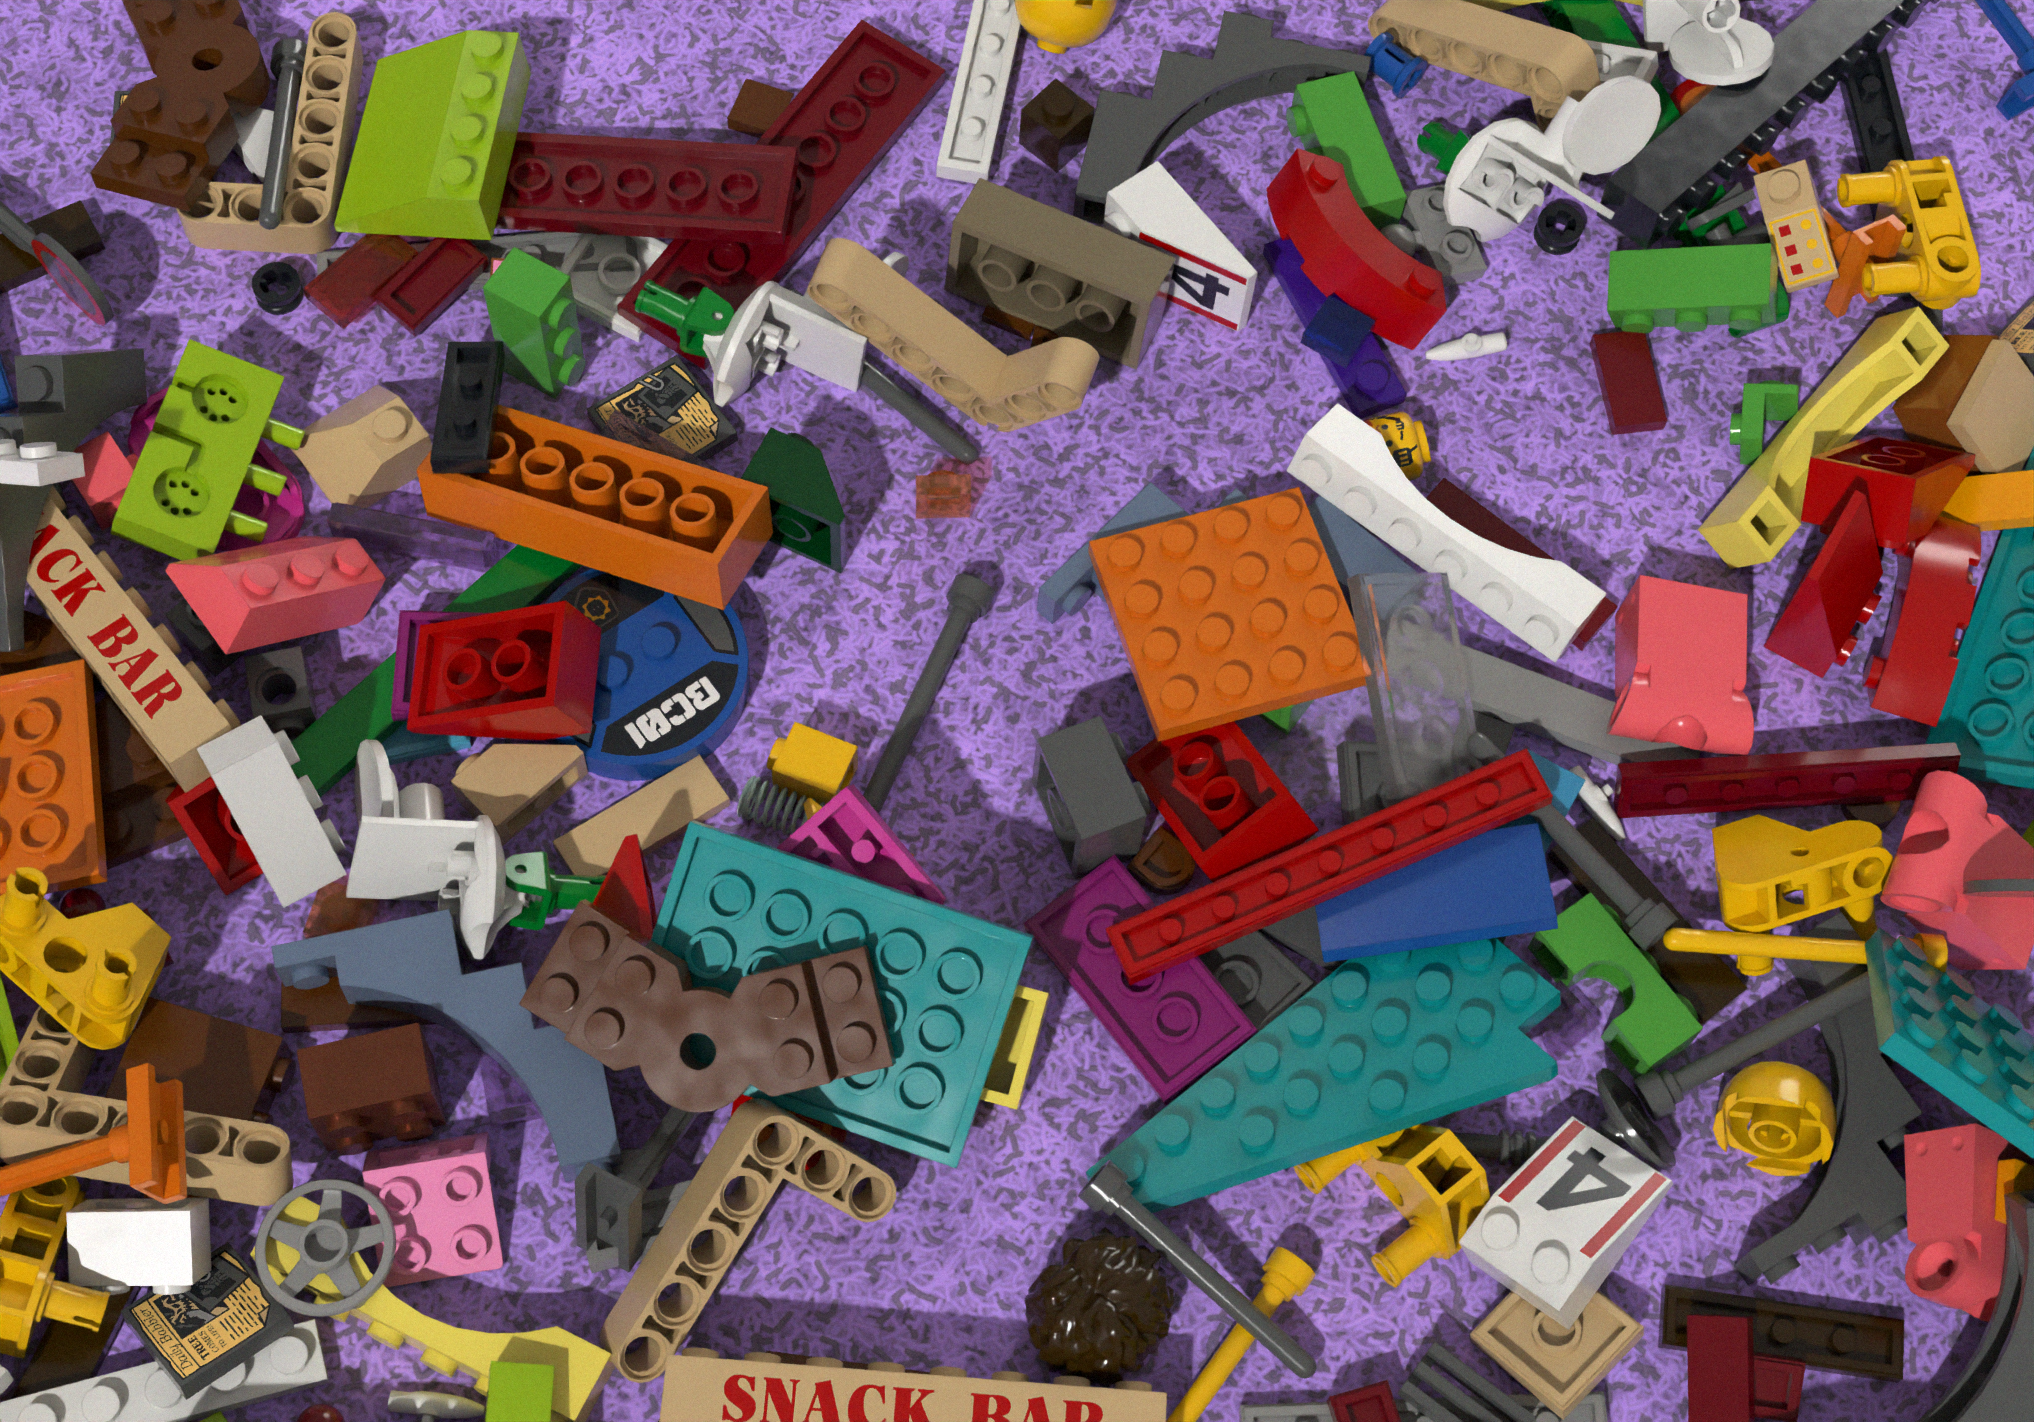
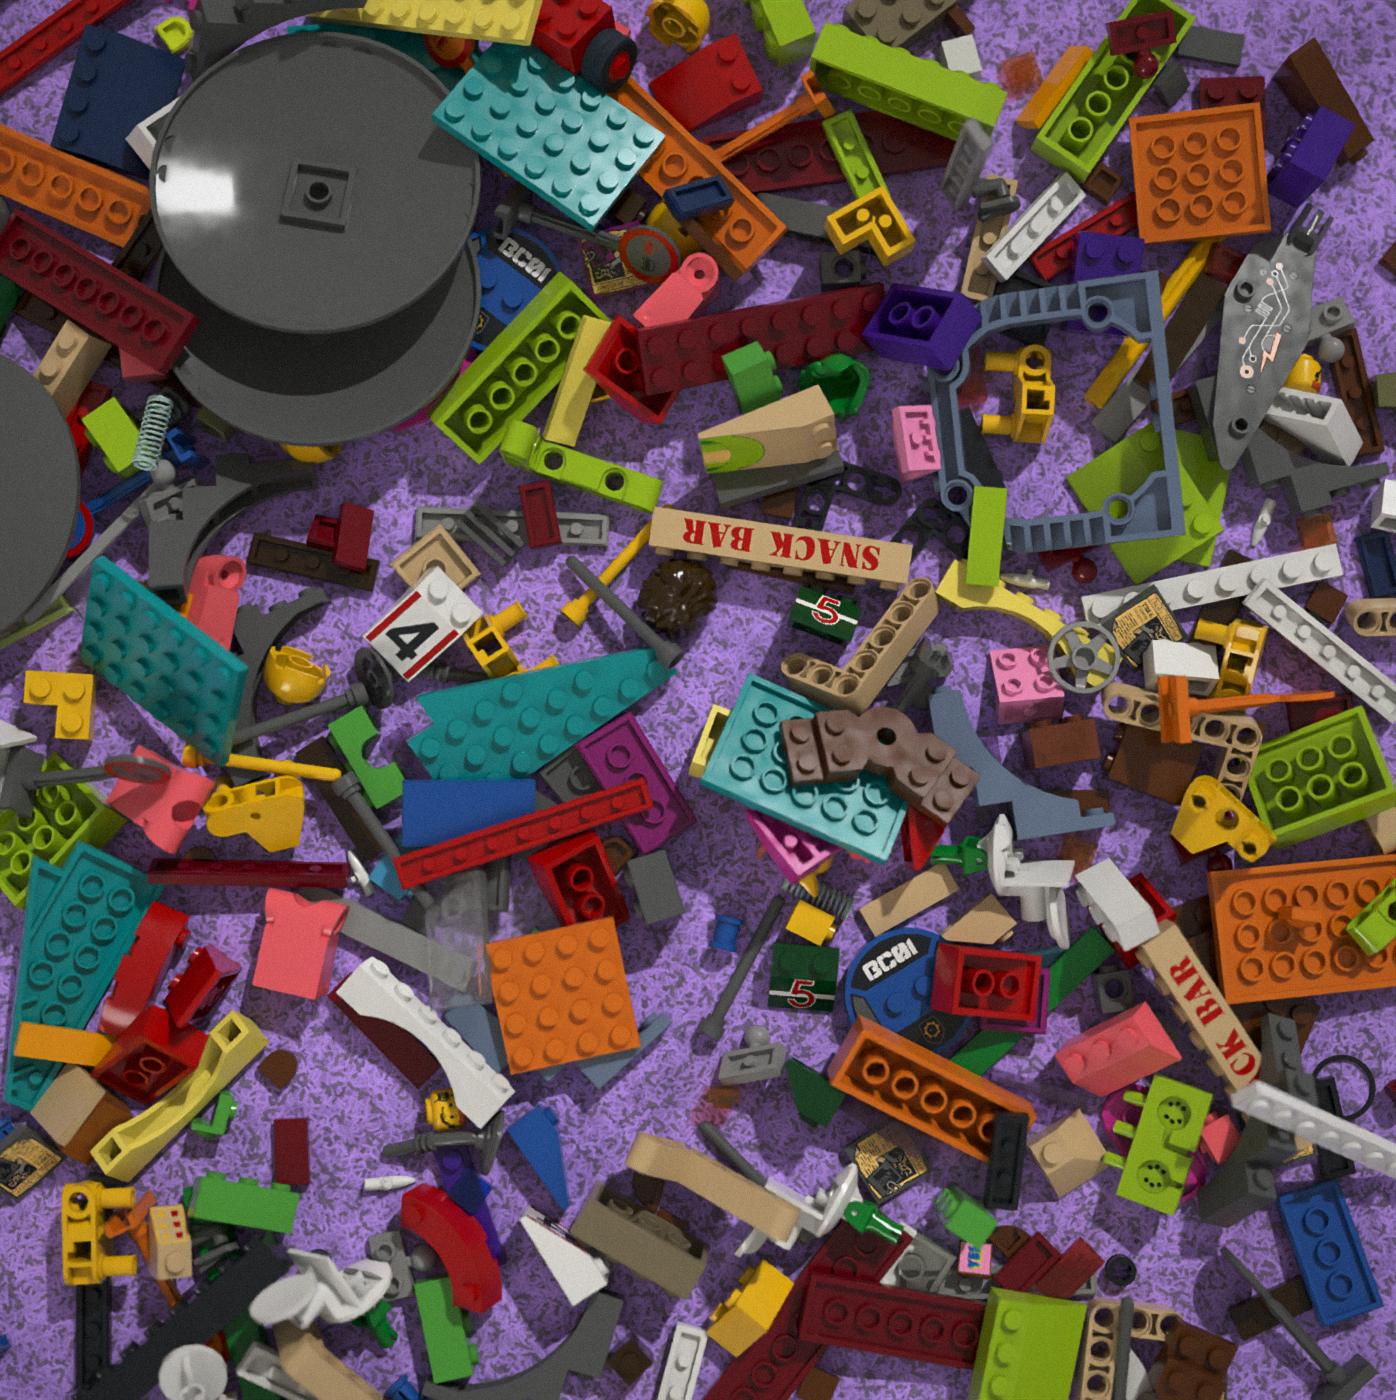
camera: 175 degrees left, 20 degrees up
none -> reddish brown tile [257,1049,298,1090]
none -> dark grey dish [383,1110,505,1176]
none -> blue slope [507,1103,570,1211]
none -> yellow brick [705,1258,794,1358]
none -> blue bush [708,914,744,952]
none -> light grey plate [718,1025,787,1087]
none -> dark green slope [767,941,840,1012]
none -> dark green slope [786,584,862,647]
none -> reddish brown tile [988,1225,1031,1259]

